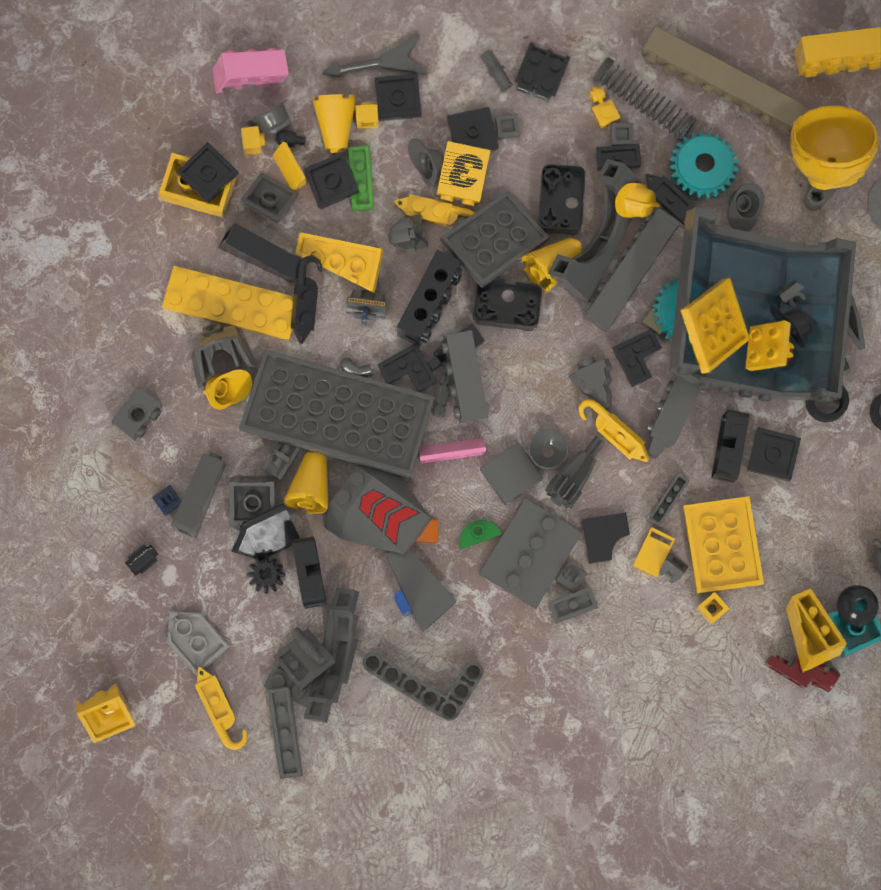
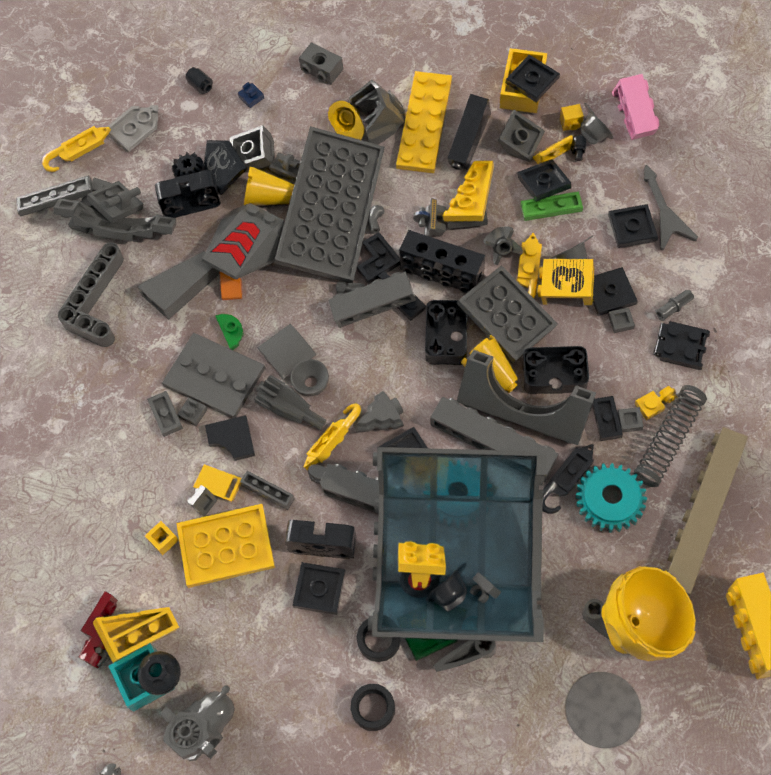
camera: 95 degrees right, 15 degrees down
yellow brick [76,683,136,743] -> none
dark grey slope [171,452,226,538] -> none
black plate [290,255,322,344] -> none
yellow cone [313,94,356,154] -> none
yellow plate [356,102,379,129] -> none
blue tile [394,590,412,617] -> none
bright pink slope [419,438,486,464] -> none
yellow piece [615,183,660,218] -> none
yellow plate [681,277,750,374] -> none
dark grey piece [728,183,764,232] -> none

